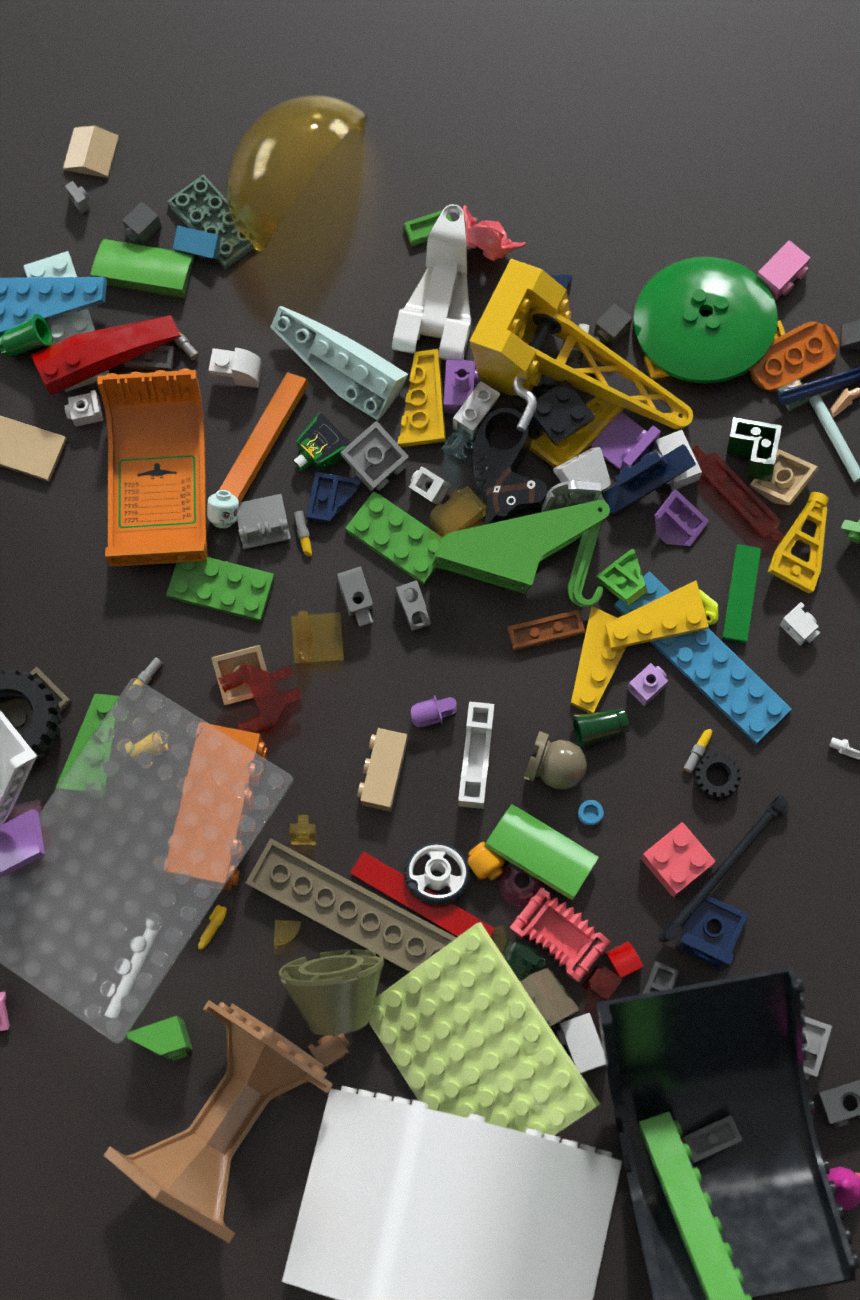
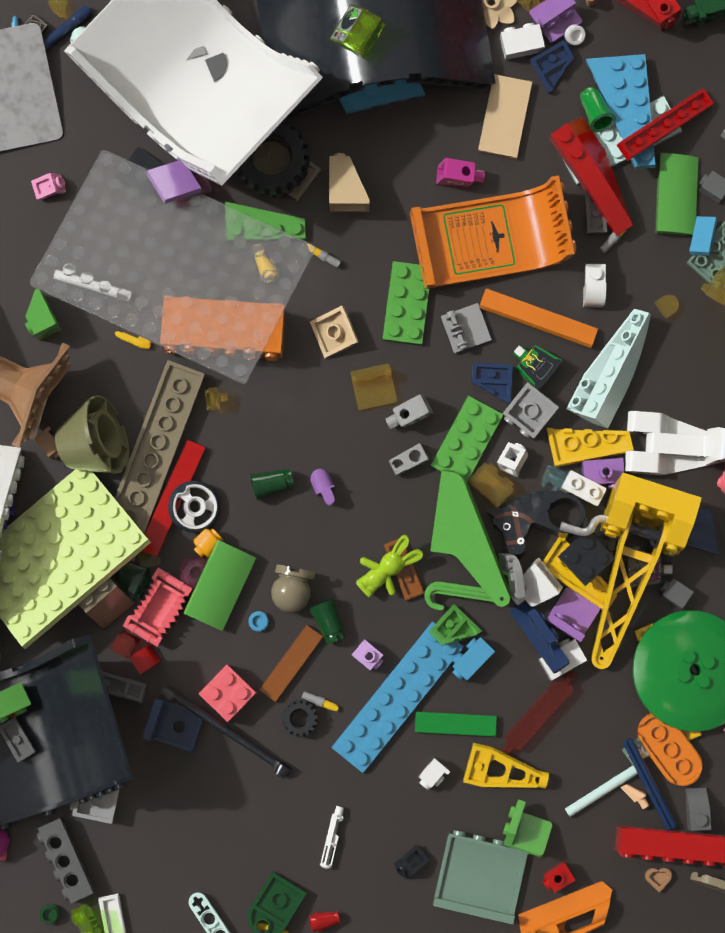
camera: 80 degrees right, 10 degrees up
white brick [65,390,103,427] -> none
light aqua head [207,490,239,528] -> none
clear red connector [218,663,303,733] -> none
clear yellow tile [274,920,302,947] -> none
light grey piece [294,511,312,557] -> none
tan brick [357,728,408,812] -> none
white arch [458,702,494,809] -> none
white brick [556,1013,606,1074] -> none
yellow wing [571,606,626,714] -> none
yellow wing [605,580,709,650] -> none
medium lavender slope [655,490,709,546] -> none
neon yellow arm [699,590,719,625] -> none
dark green brick [726,417,782,482] -> none
tan slope [750,449,818,505] -> none
none -> dark green plant [250,469,294,501]
none -> dark orange tile [260,625,323,702]
none -> tan slope [329,153,369,212]
none -> lime animal [356,535,423,597]
none -> dark pink torso [436,158,485,188]
none -> dark azure brick [452,637,495,681]
none -> red tile [617,88,715,161]
none -> clear yellow tile [654,295,679,319]

